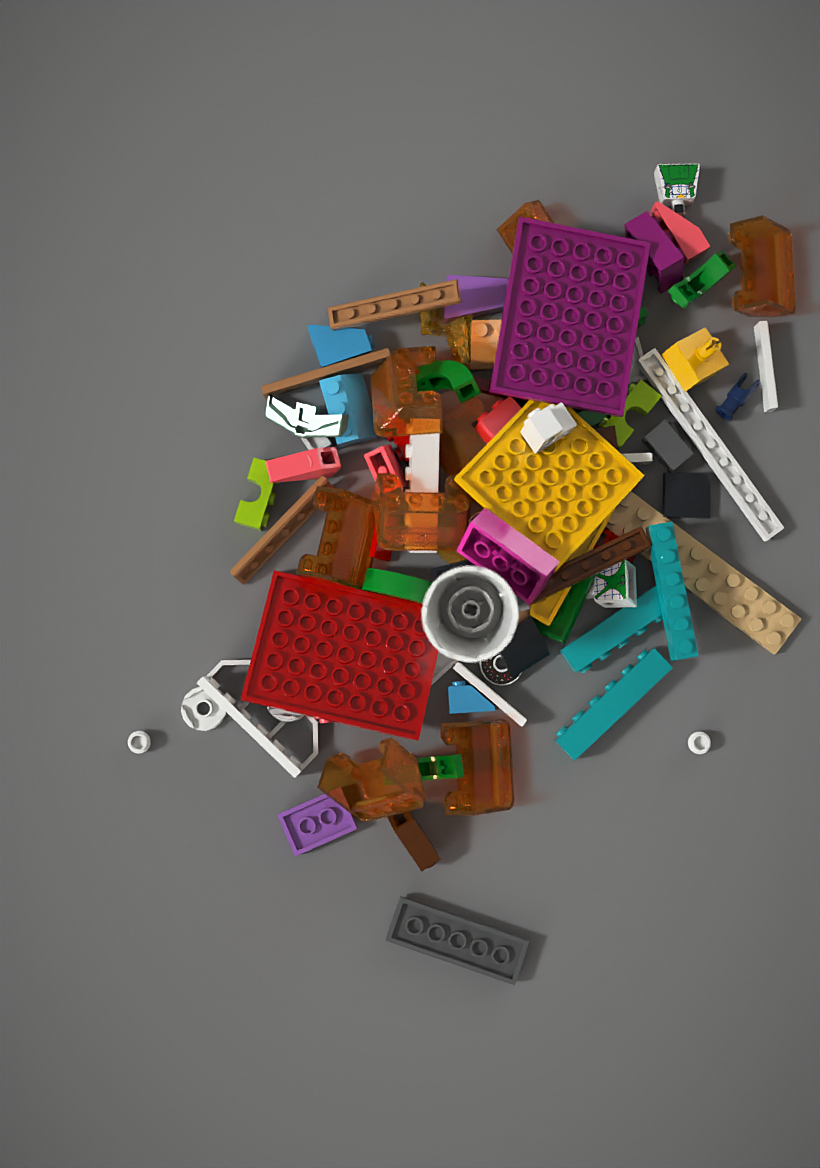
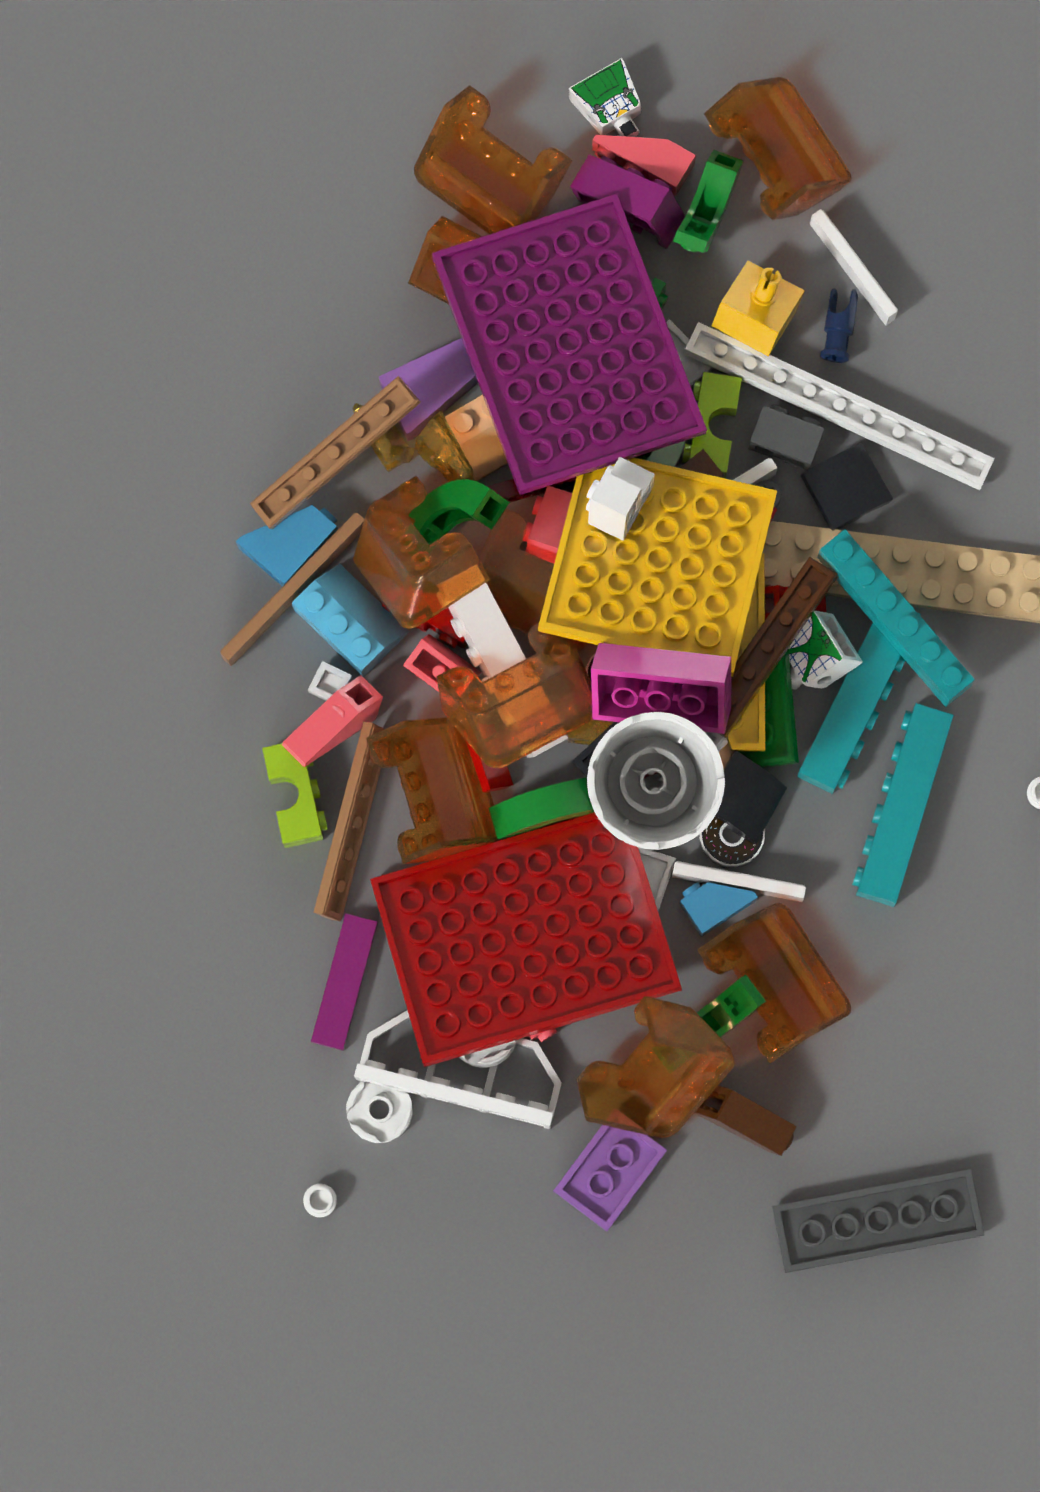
camera: 20 degrees left, 5 degrees down
plate [265,395,349,439] -> none
none -> magenta tile [311,913,378,1051]
none -> clear orange windscreen [414,85,573,234]

